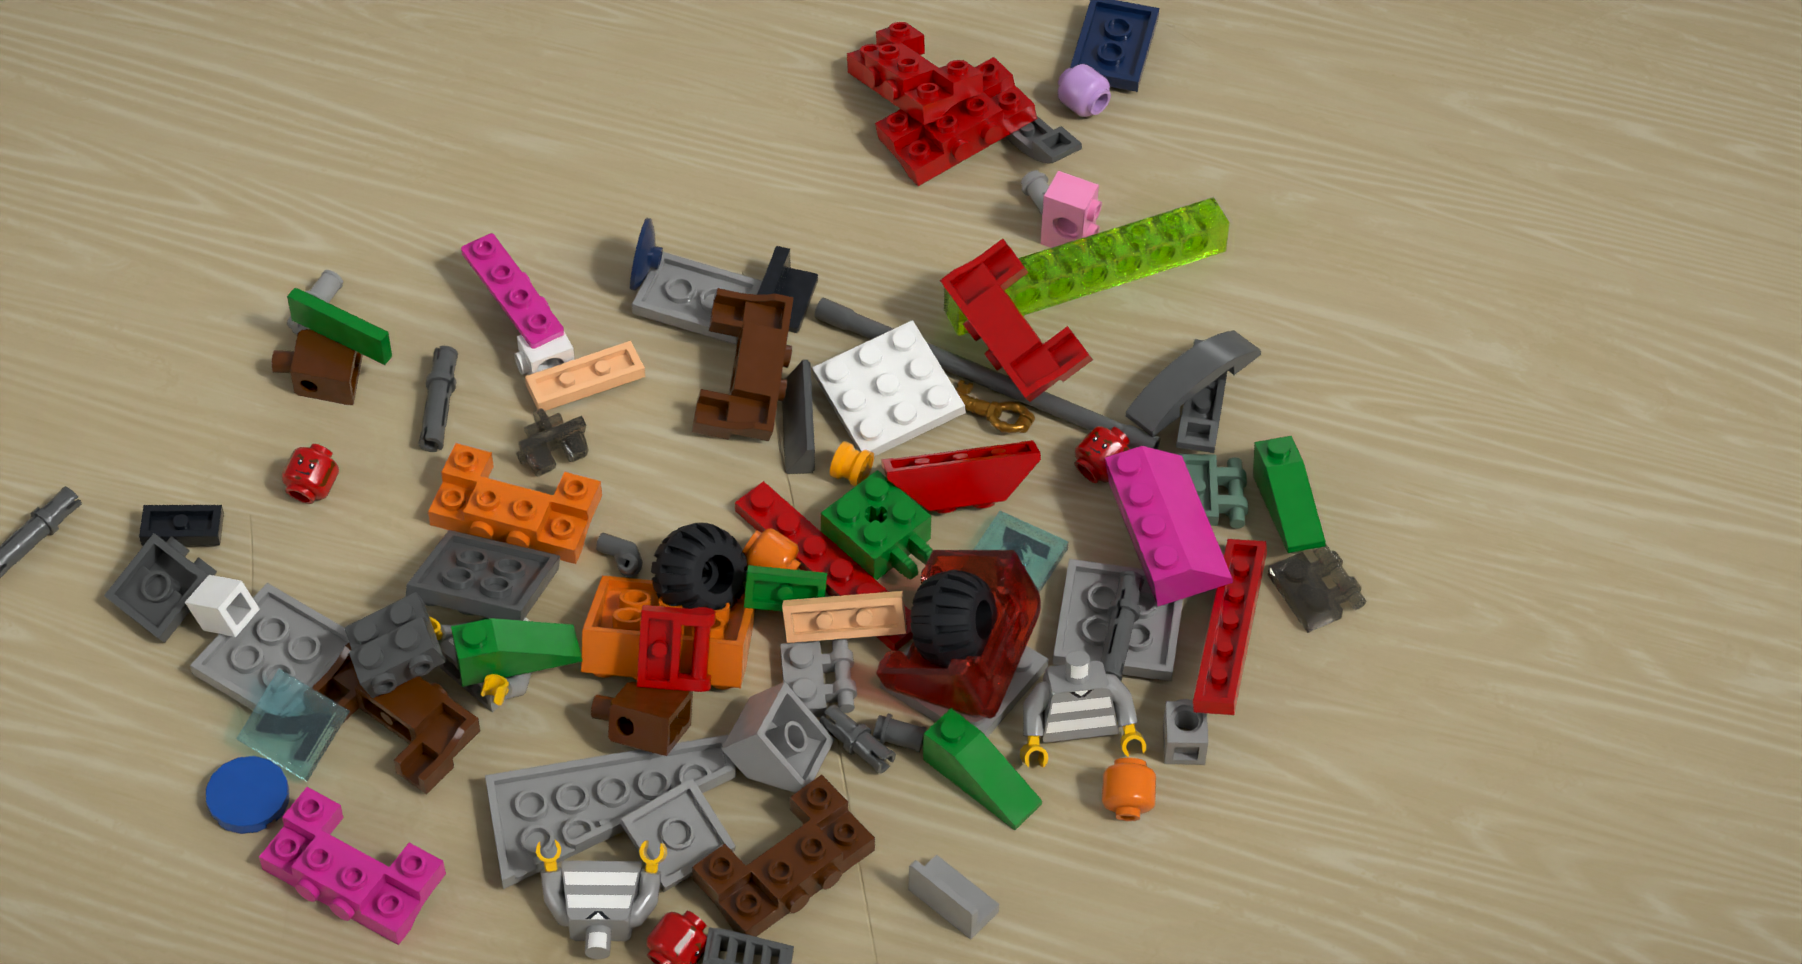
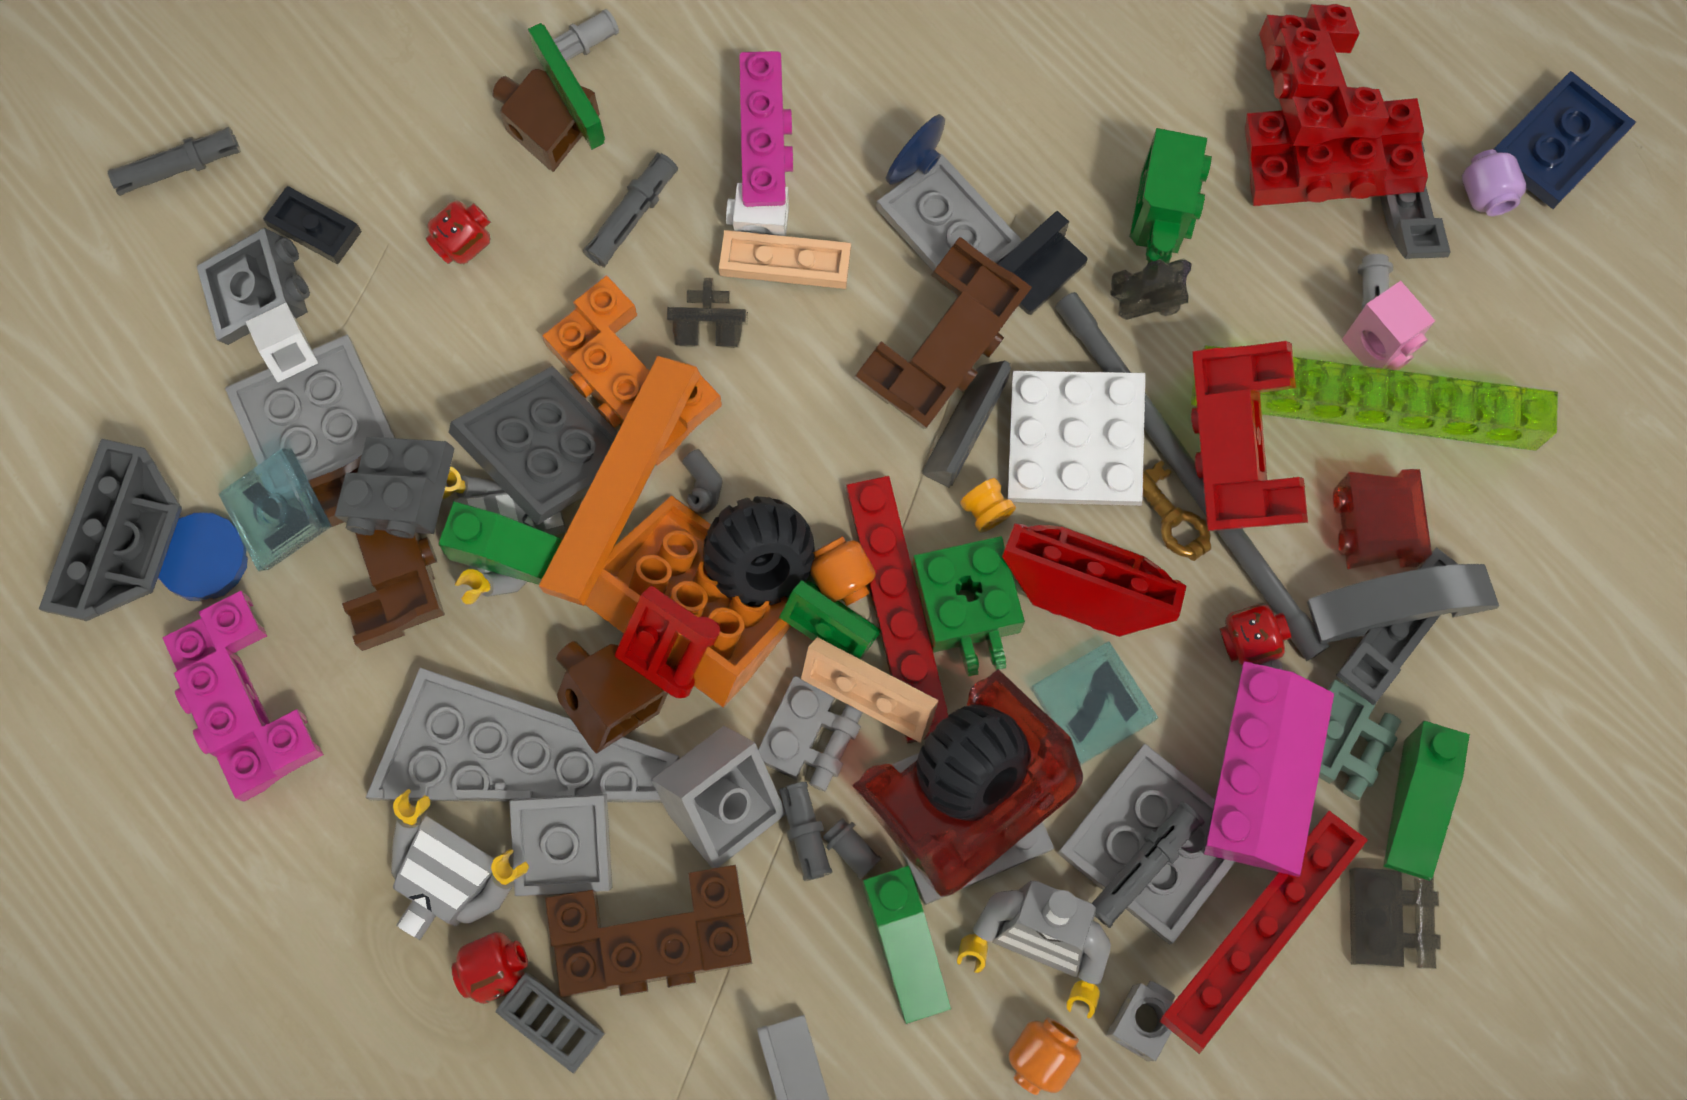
camera: 30 degrees right, 20 degrees up
none -> dark grey wedge [39,438,182,621]
none -> orange tile [539,356,700,606]
none -> clear smoke hips [1110,258,1192,320]
none -> green hinge [1129,128,1212,269]
none -> clear red hips [1333,469,1432,569]

